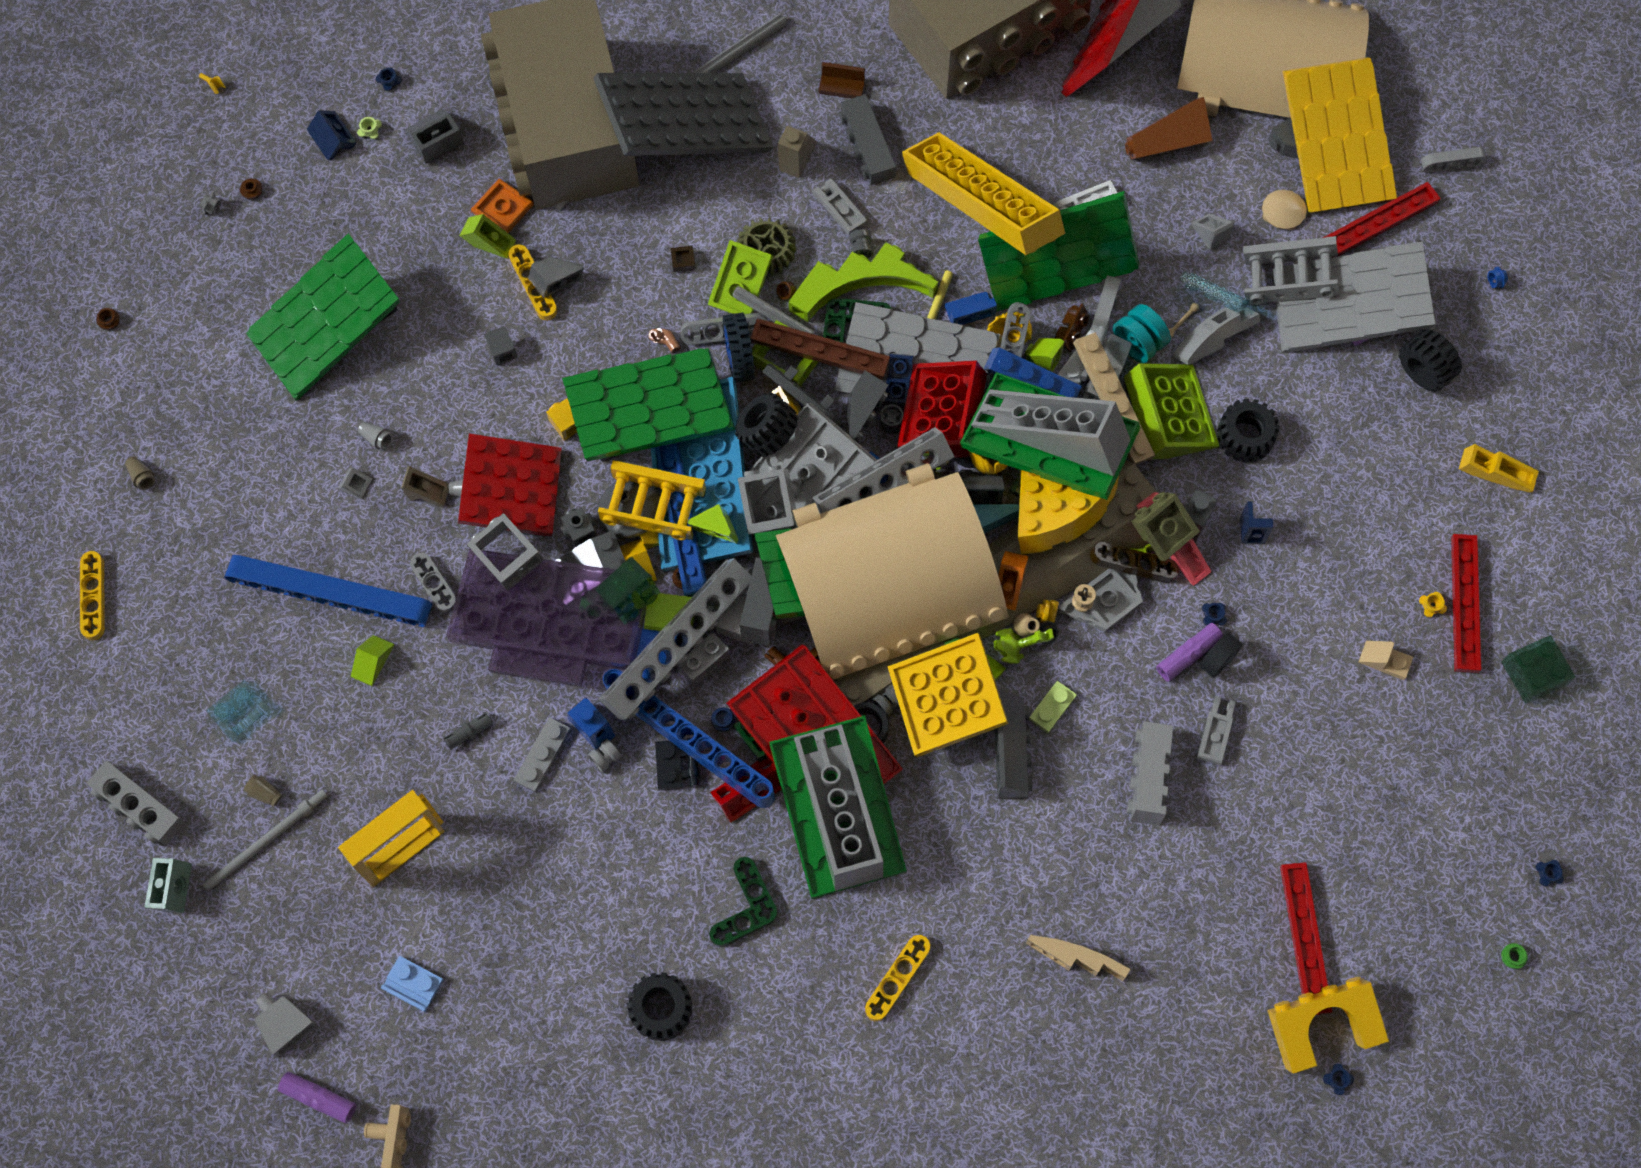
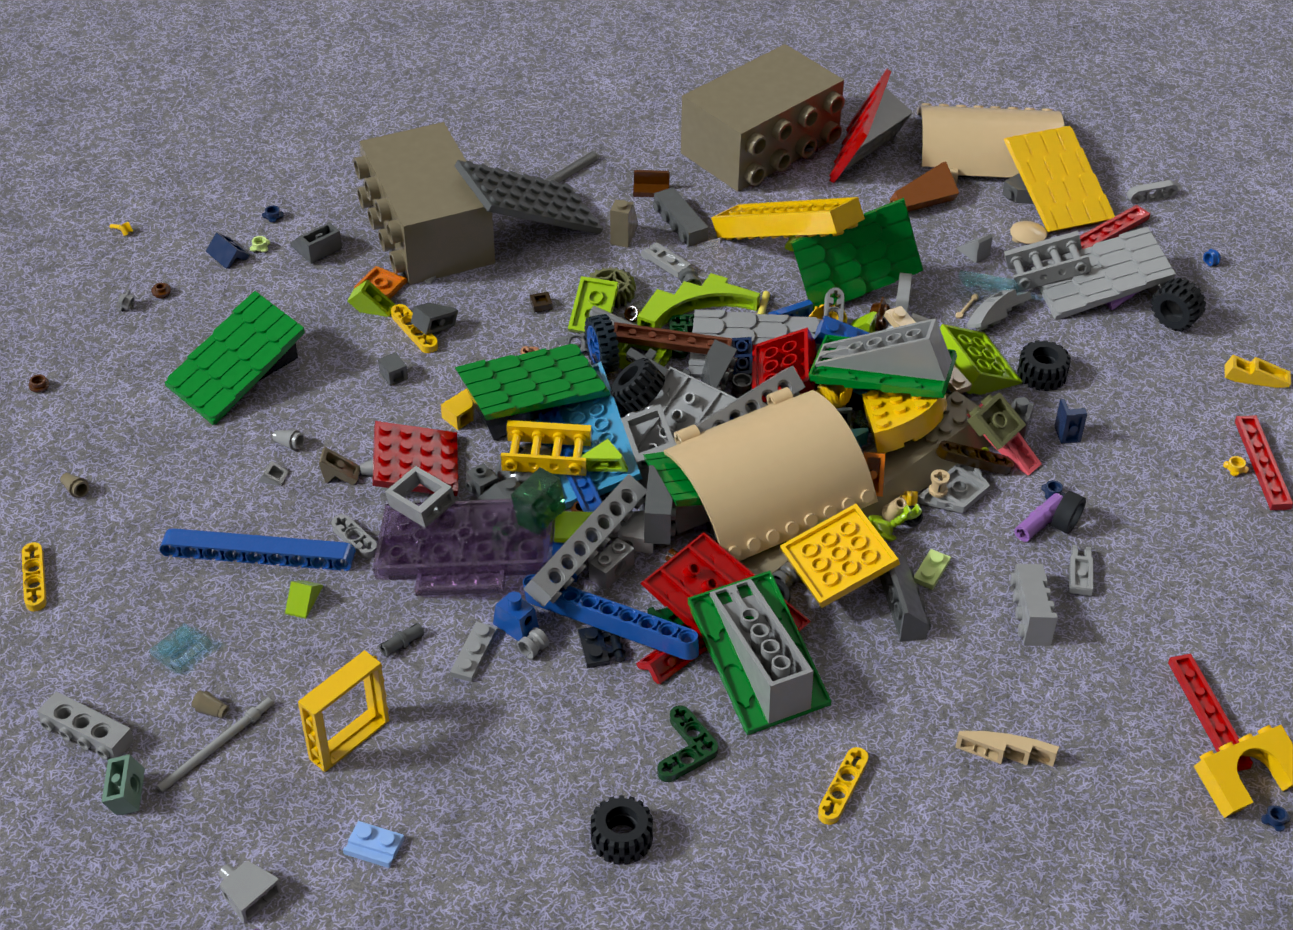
camera: 10 degrees left, 25 degrees down
dark blue plate [711,707,736,732] -> none
teal wheel [1112,304,1171,363] -> none
tan slope [1358,641,1413,680] -> none

